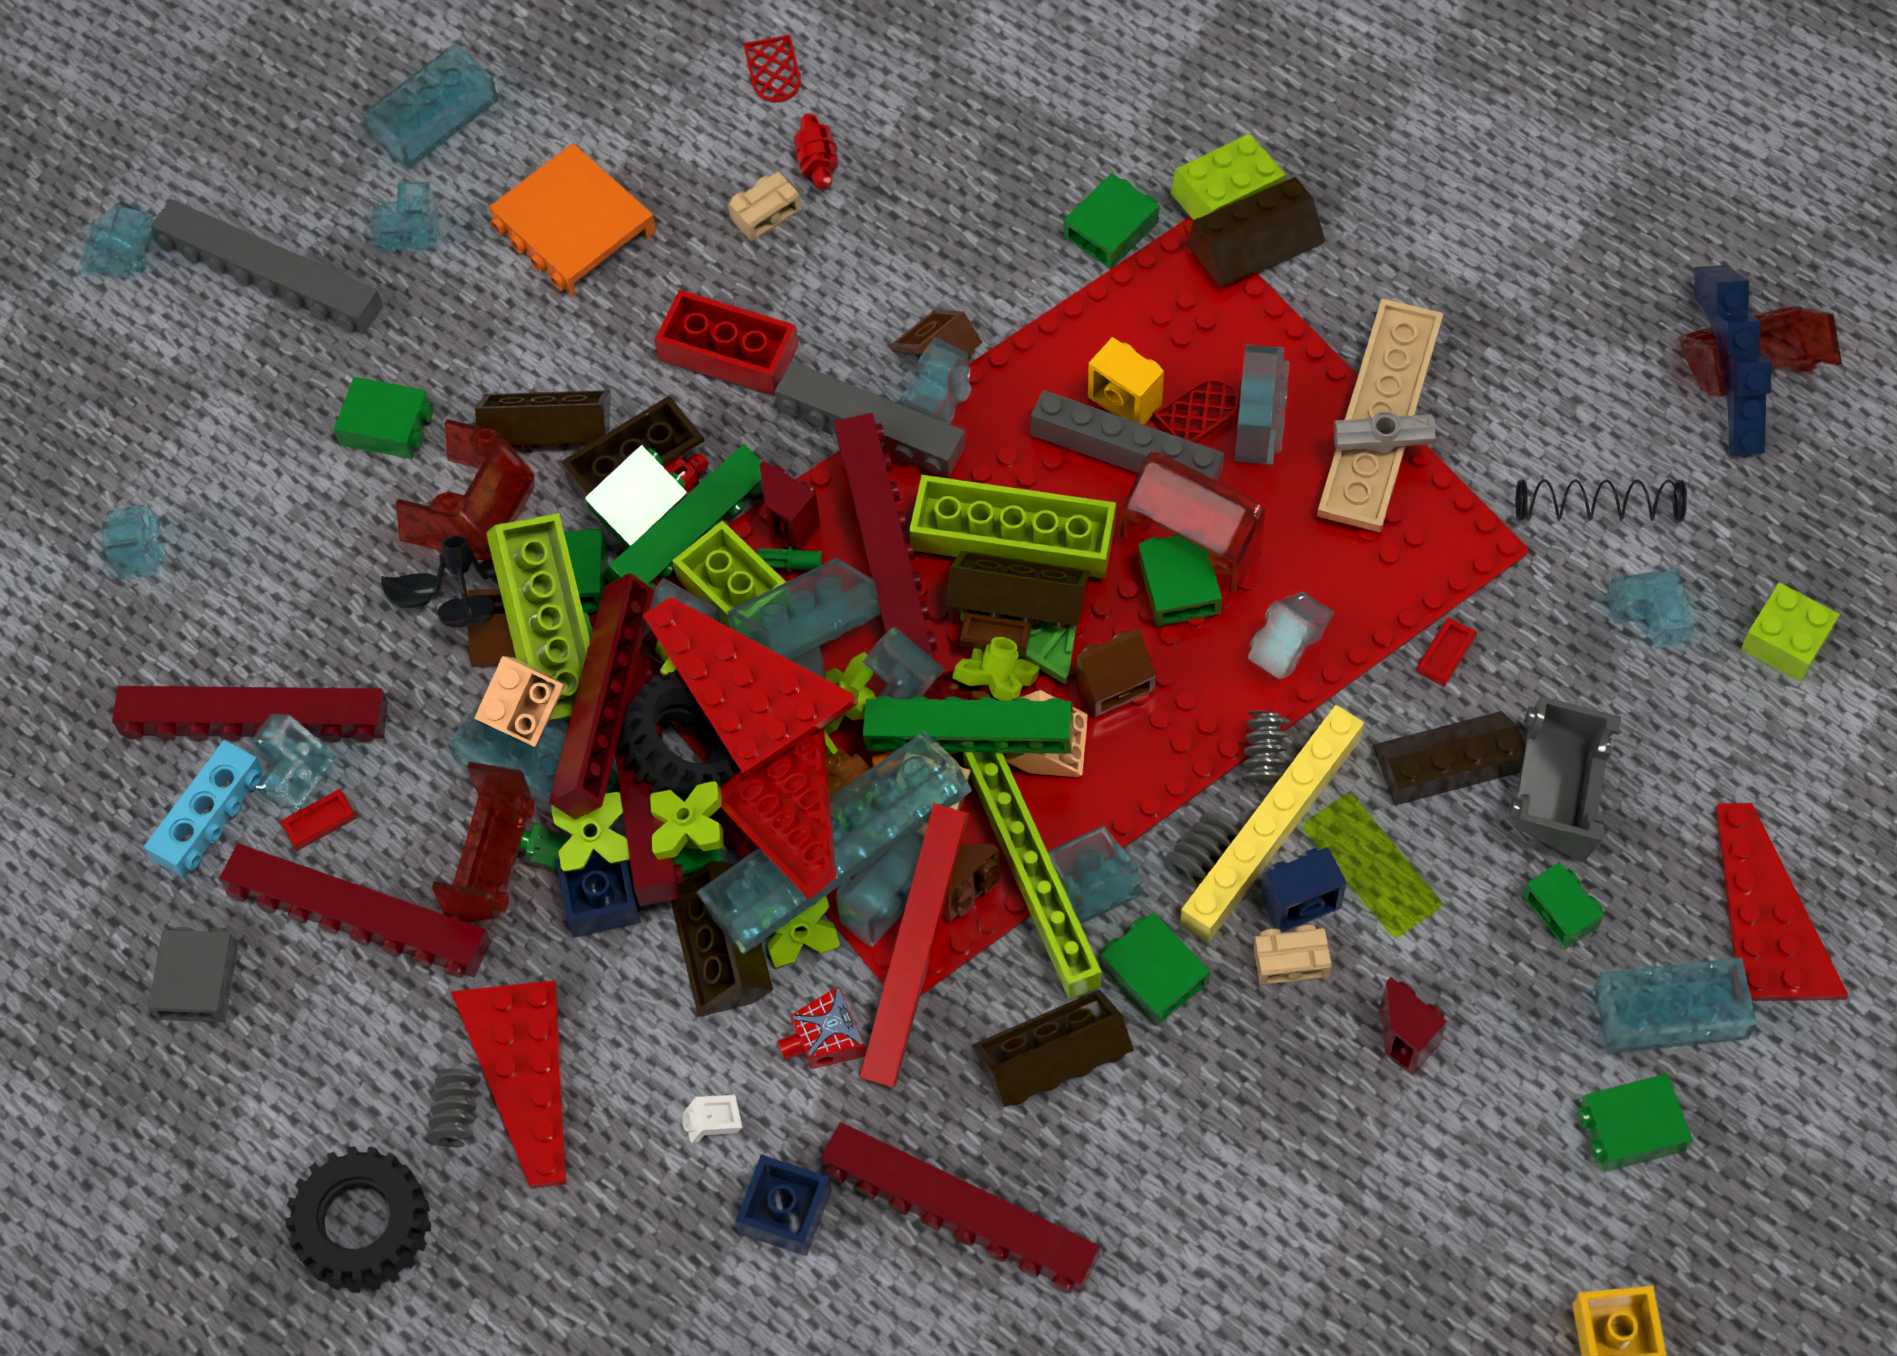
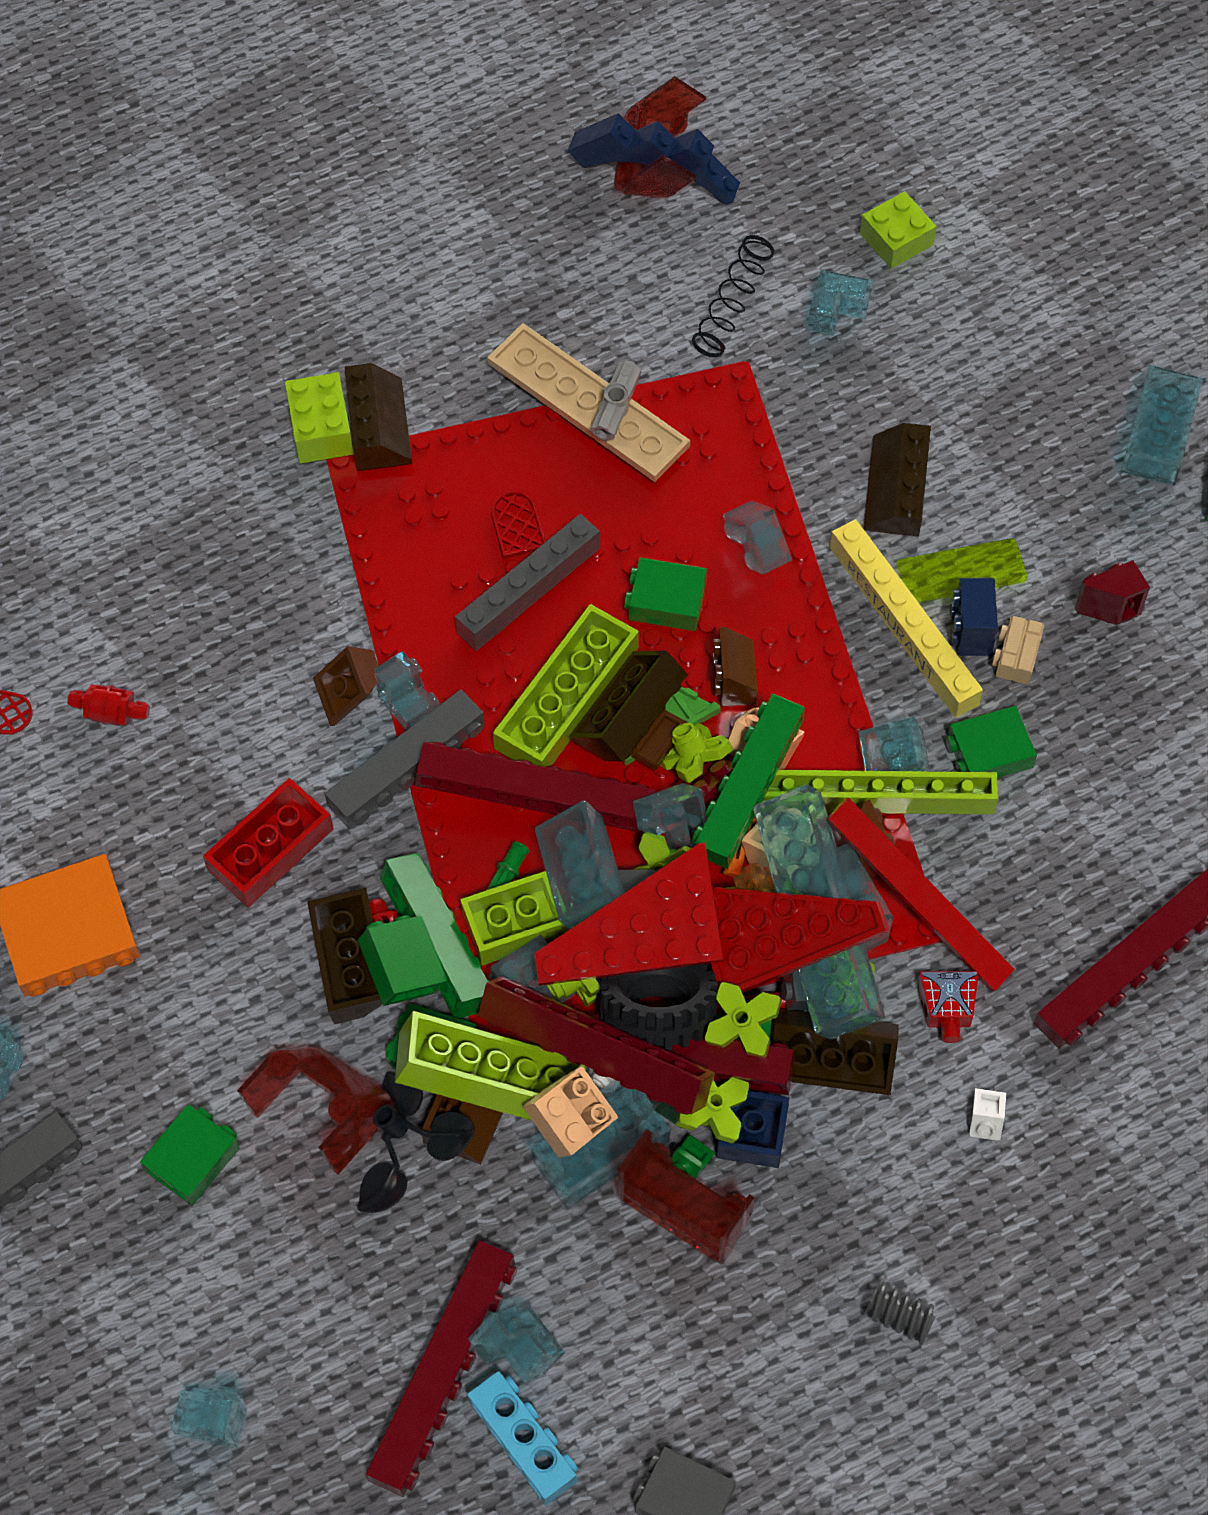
camera: 70 degrees left, 0 degrees up
dark red brick [219,843,491,978] -> none
red tile [280,789,357,851] -> none
black tyre [285,1147,431,1293] -> none
red wing [451,980,567,1188] -> none
dark brown slope [475,390,611,450] -> none
tan brick [728,171,801,242] -> none
dark blue brick [735,1154,832,1256] -> none
dark red slope [759,460,820,550] -> none
dark brown slope [972,989,1134,1107] -> none
green brick [1064,173,1159,269] -> none
yellow brick [1088,337,1164,425] -> none
clear red windscreen [1120,452,1265,594] -> none
dark grey piece [1165,812,1239,887] -> none
clear light blue brick [1234,344,1290,464] -> none
dark grey piece [1241,711,1290,784] -> none
red tile [1415,617,1478,687] -> none
dark grey windscreen [1508,696,1621,861] -> none
green brick [1523,862,1604,949] -> none
red wing [1715,803,1849,1001] -> none

